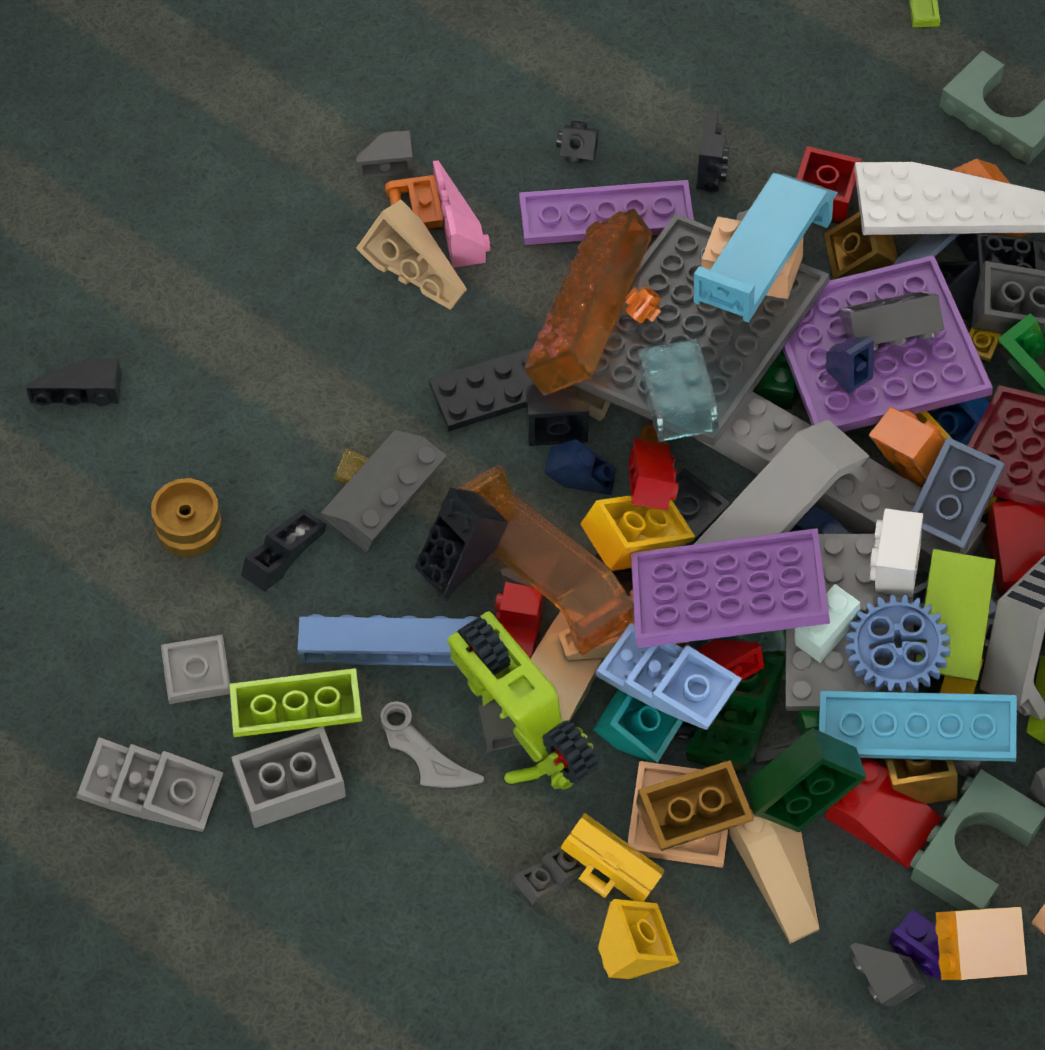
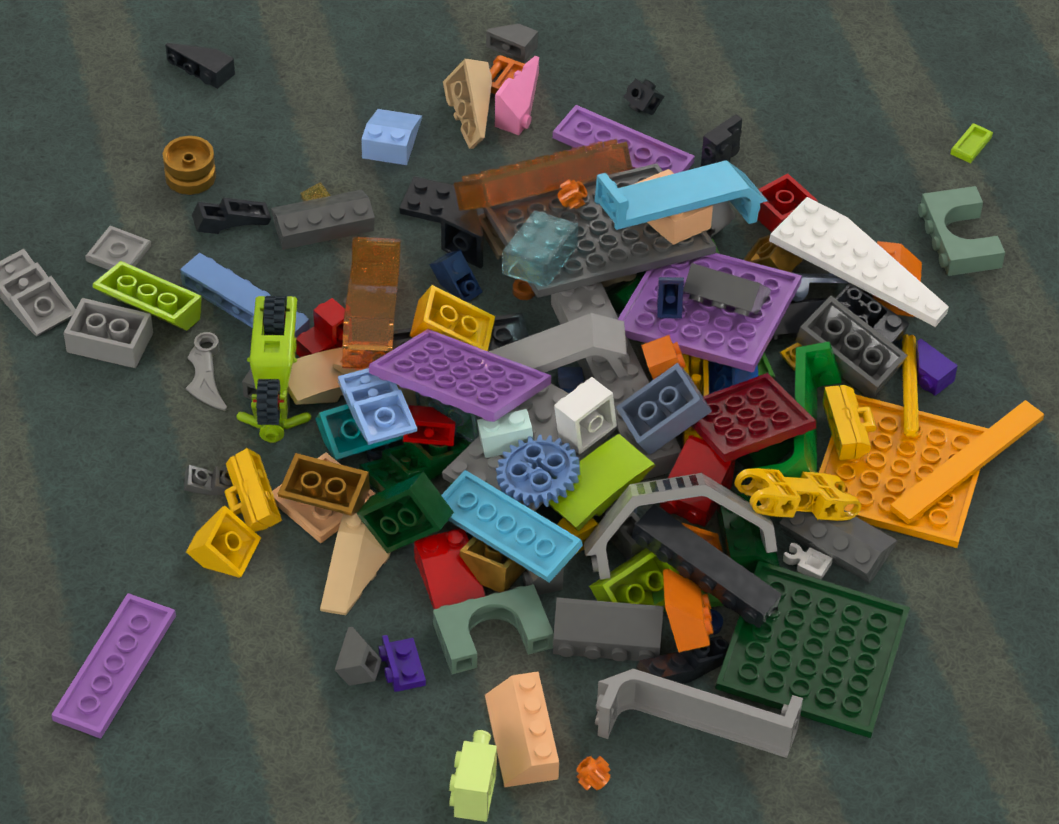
camera: 35 degrees right, 10 degrees down
black slope [415,488,509,599] -> none
red brick [628,438,678,511] -> none
brick [936,907,1027,980] -> none
none -> light blue slope [361,109,422,165]

